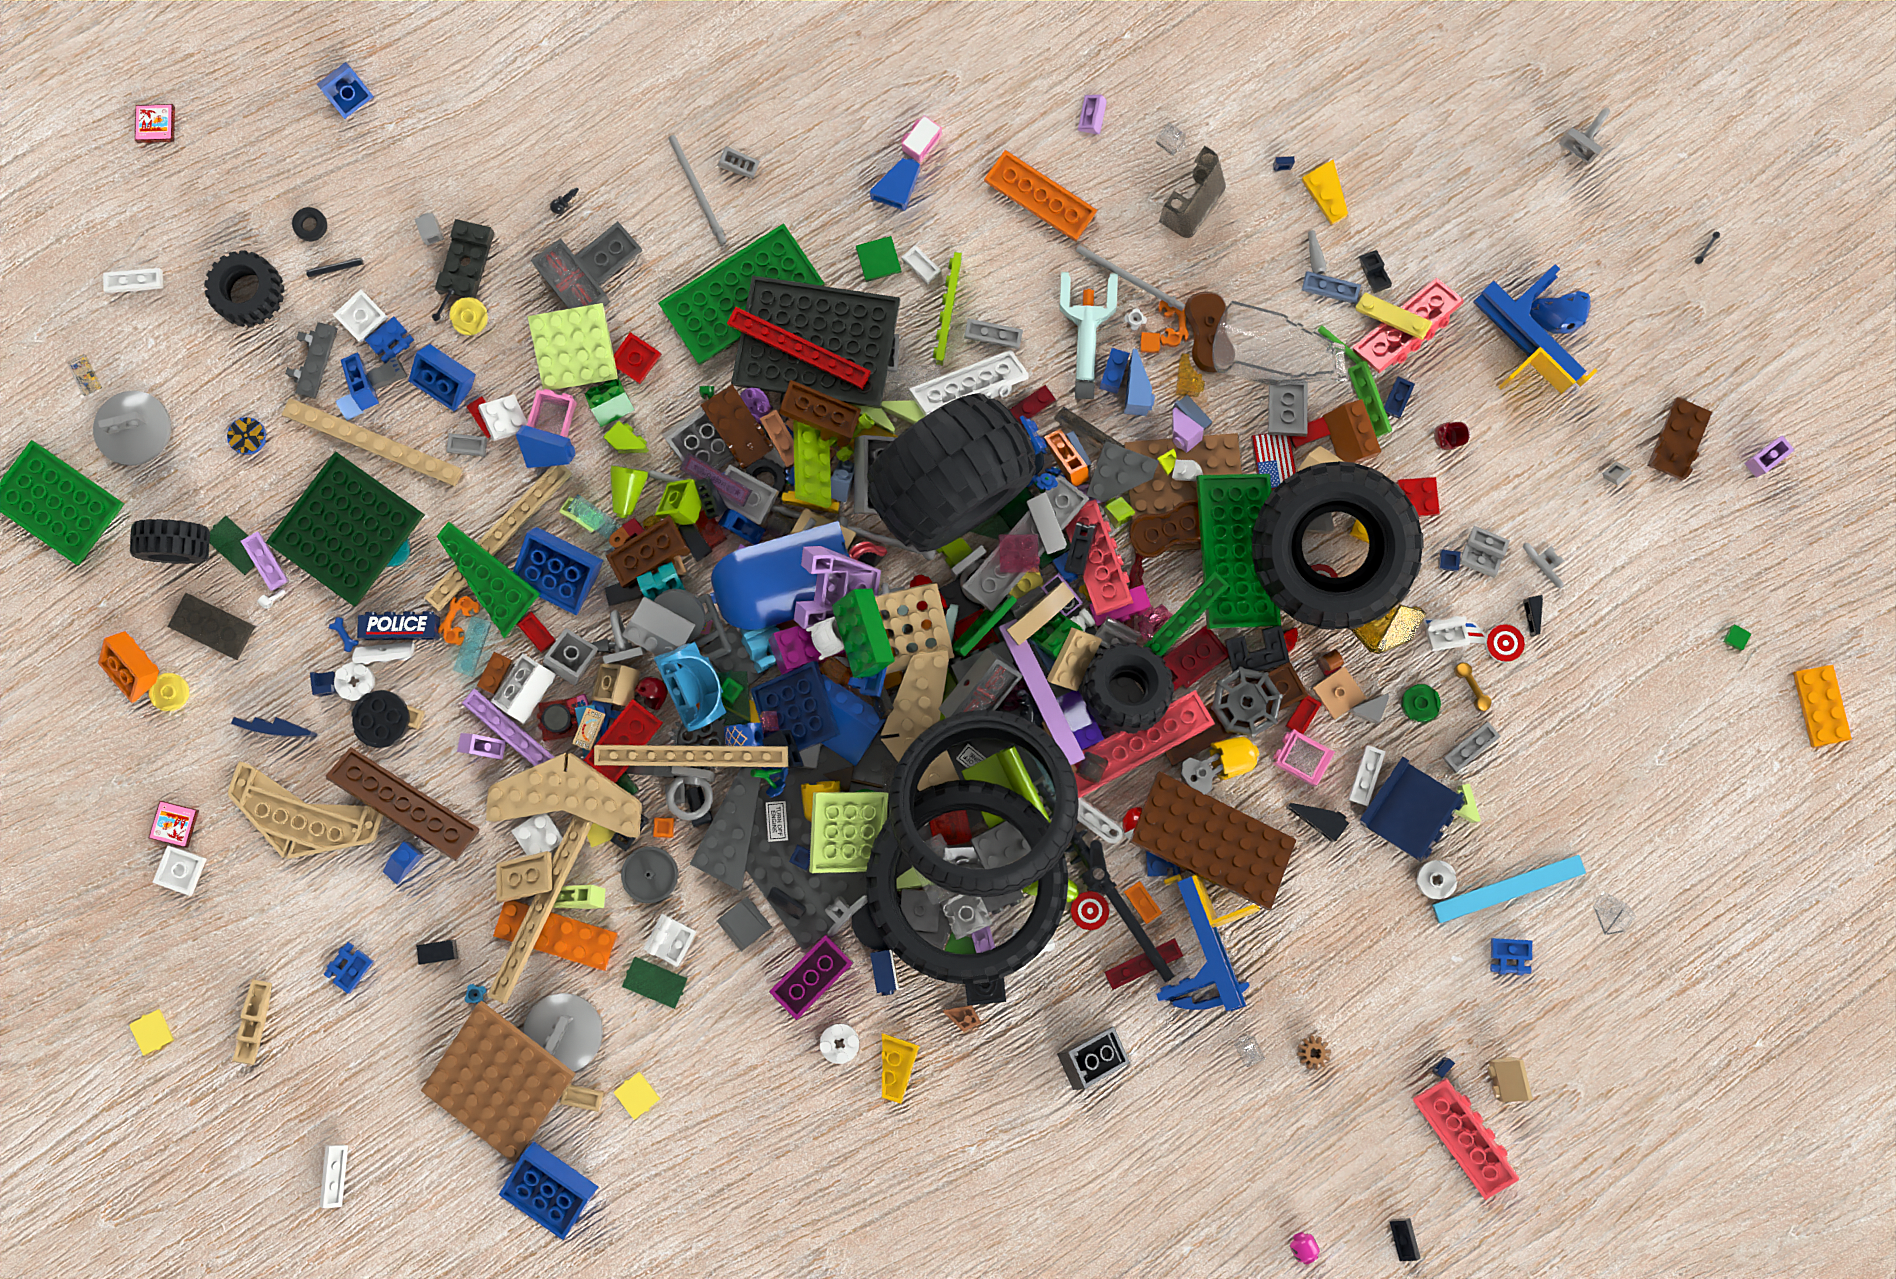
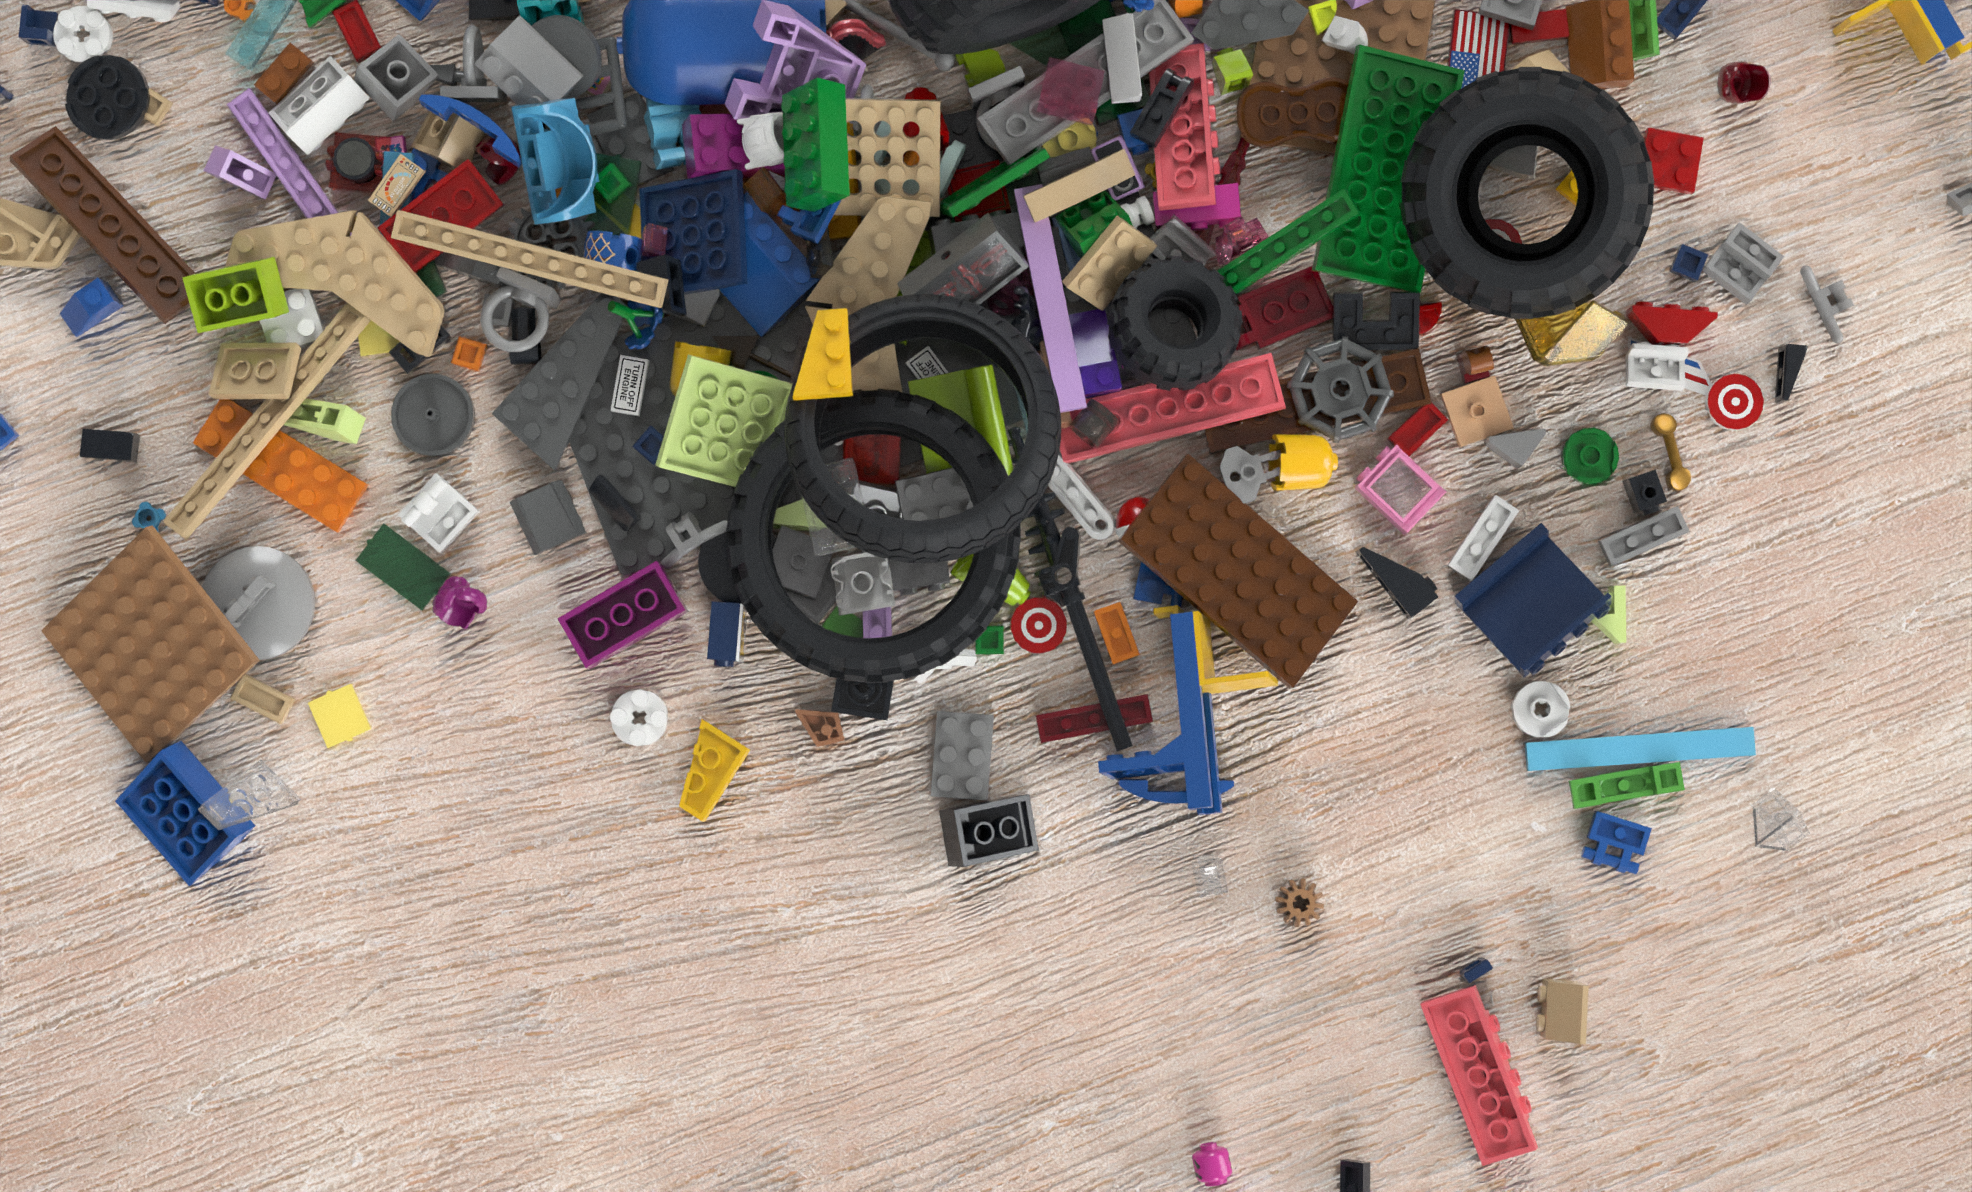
camera: 15 degrees right, 5 degrees up
none -> lime brick [182,257,289,333]
none -> clear wing [198,759,301,830]
none -> blue slope [419,94,522,168]
none -> magenta hair [432,576,487,629]
none -> yellow wing [792,308,853,401]
none -> light grey plate [931,711,994,800]
none -> green tile [975,626,1004,655]
none -> bright green slope [1569,762,1685,809]
none -> black brick [1622,469,1667,516]
none -> red slope [1626,302,1718,347]

